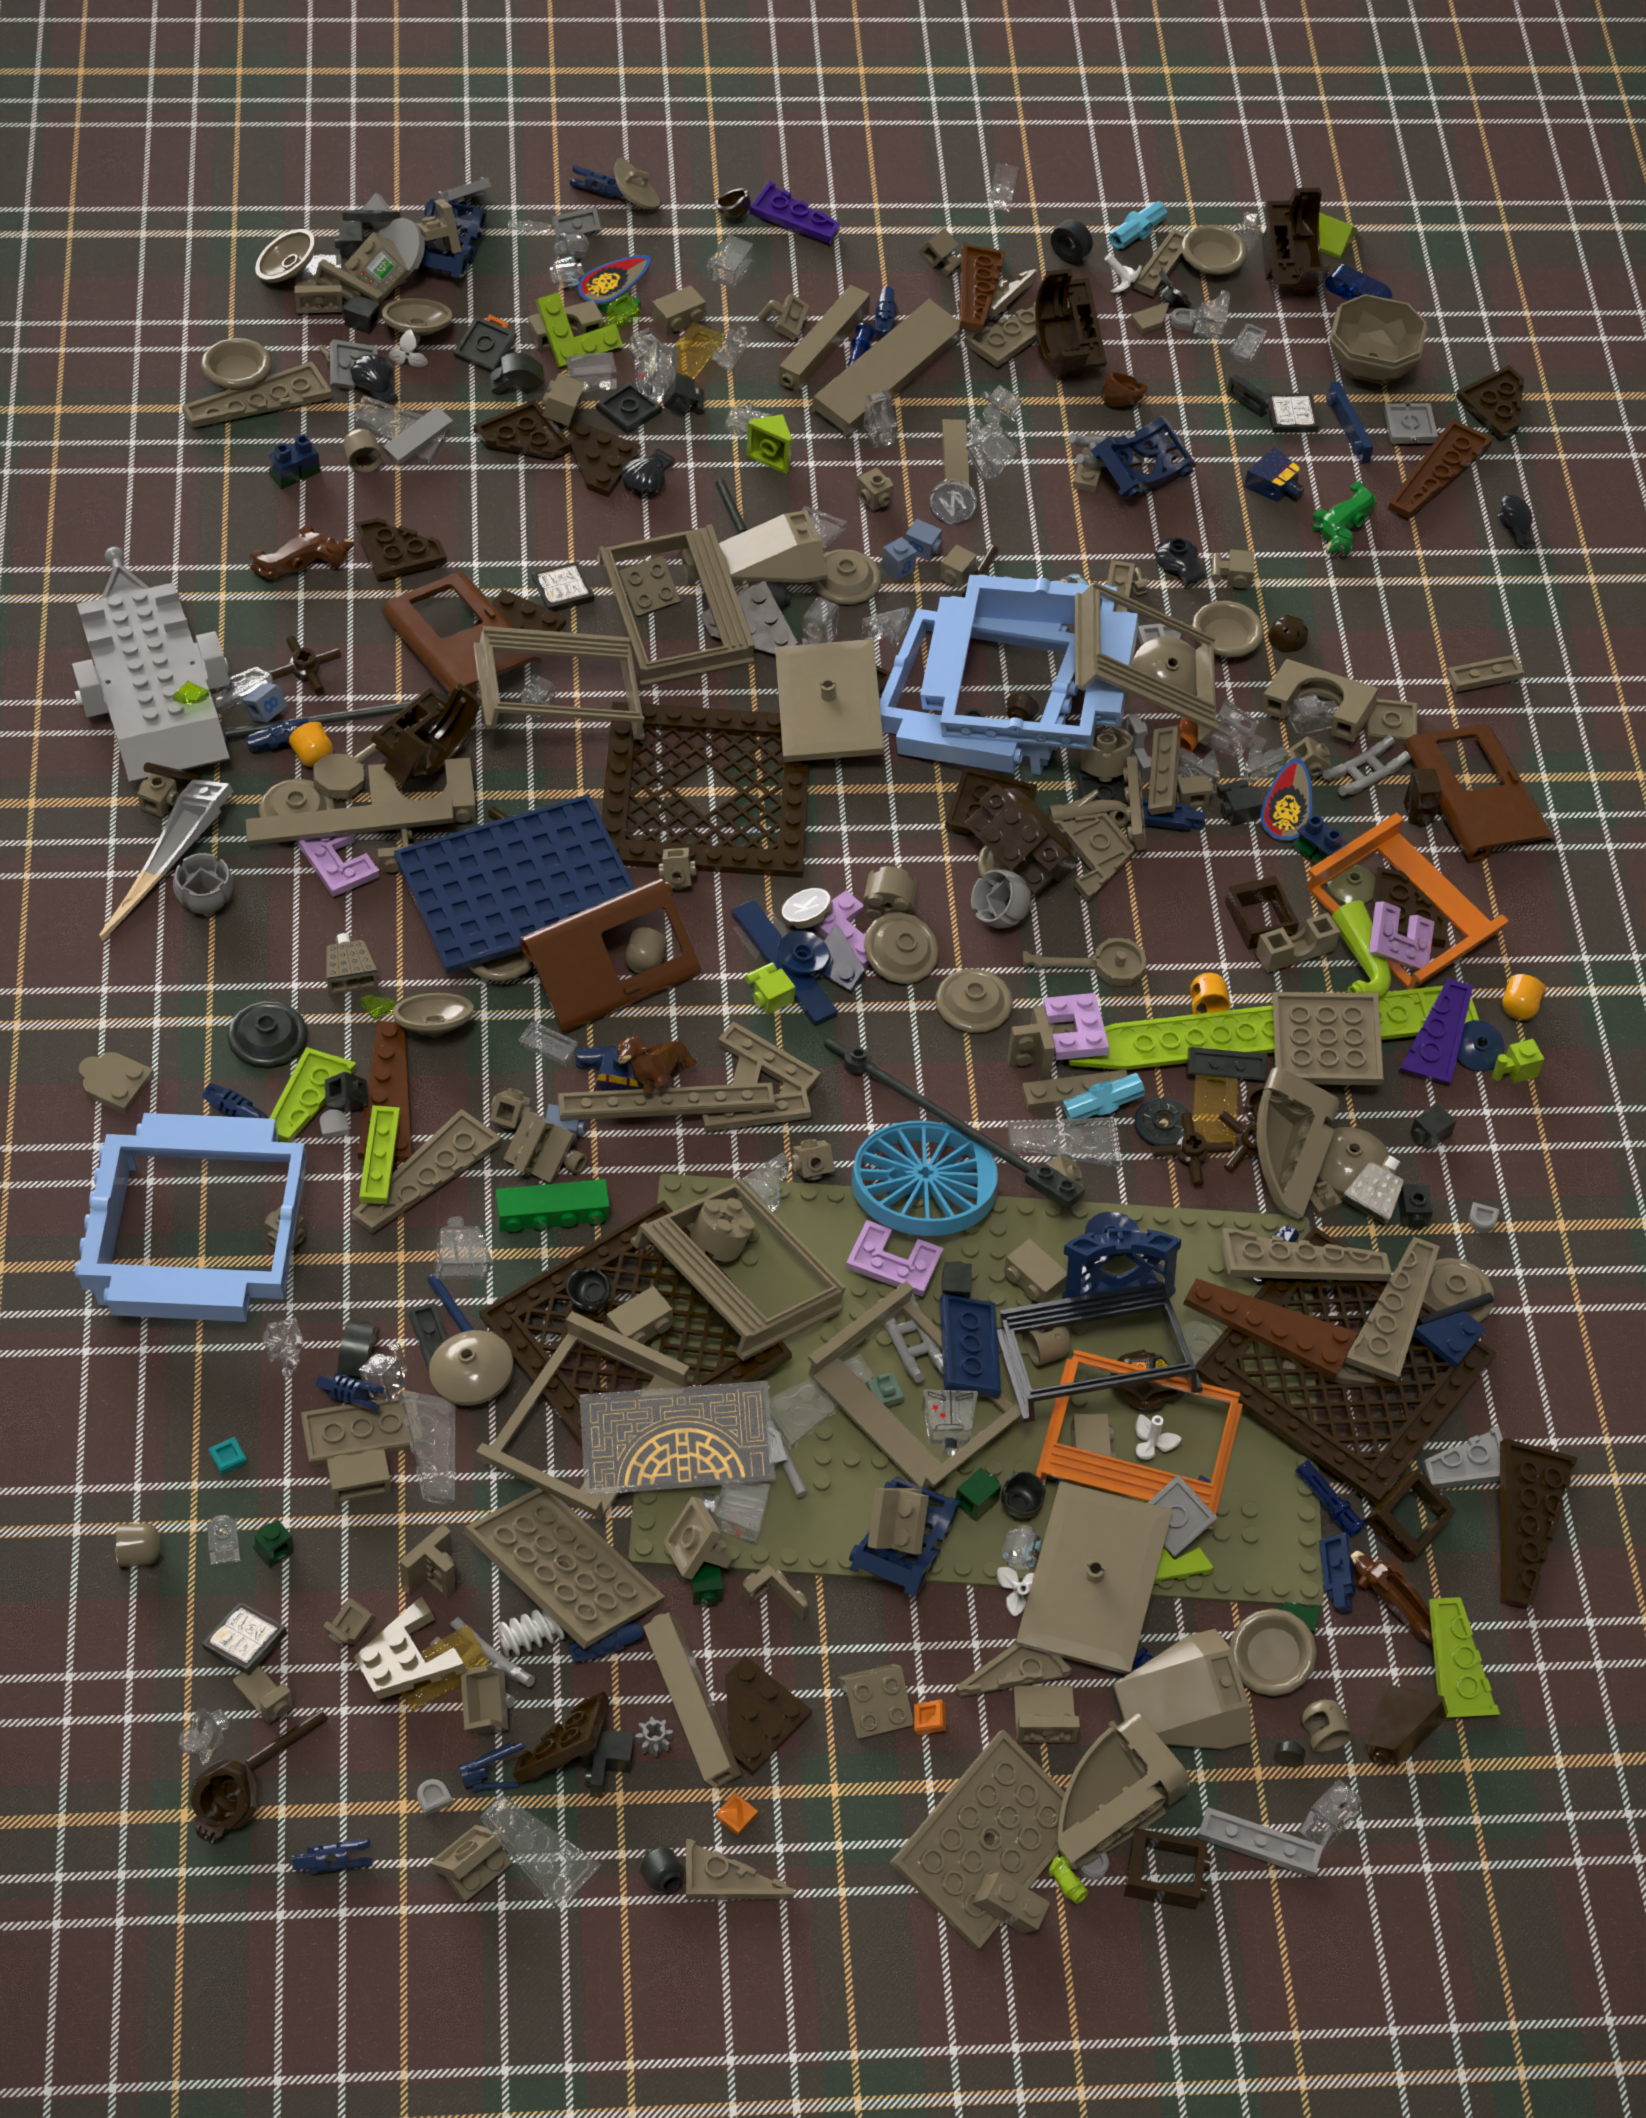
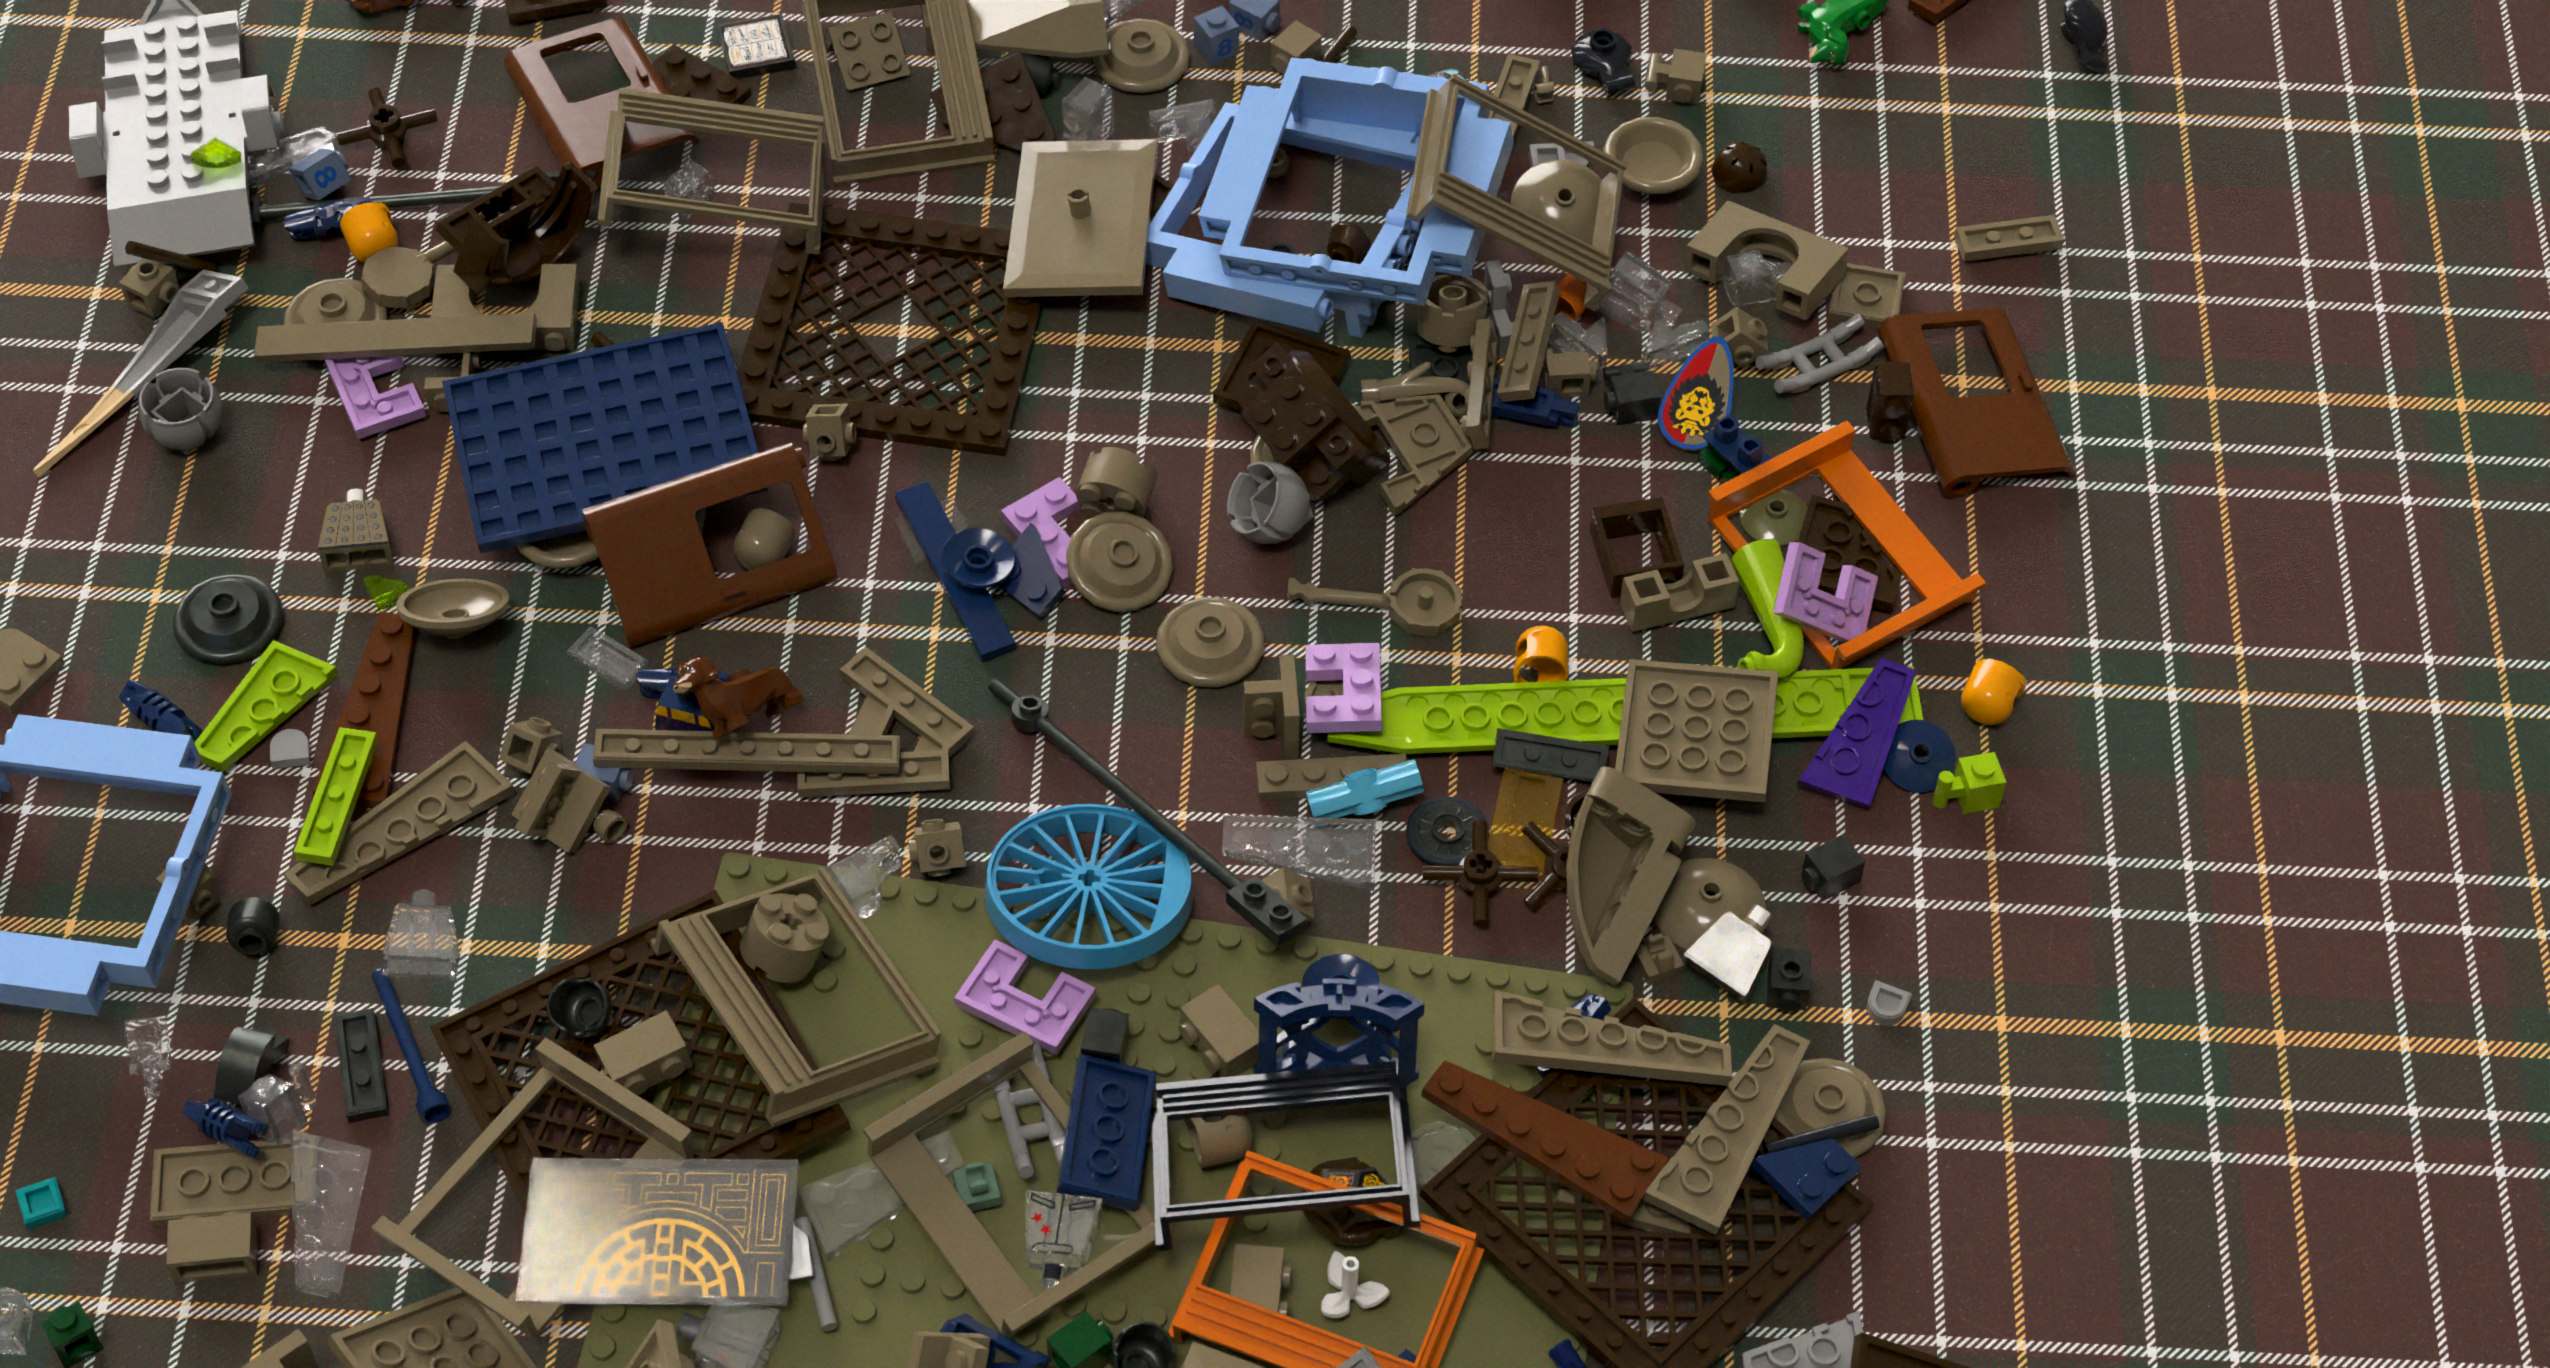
camera: 10 degrees right, 0 degrees up
pearl dark grey brick [325,1071,368,1113] -> none
dark tan dish [429,1330,514,1405] -> none
green brick [496,1179,609,1232] -> none
lime brick [745,962,795,1015] -> none
tile [781,888,833,929] -> none
none -> pearl dark grey head [226,897,279,955]

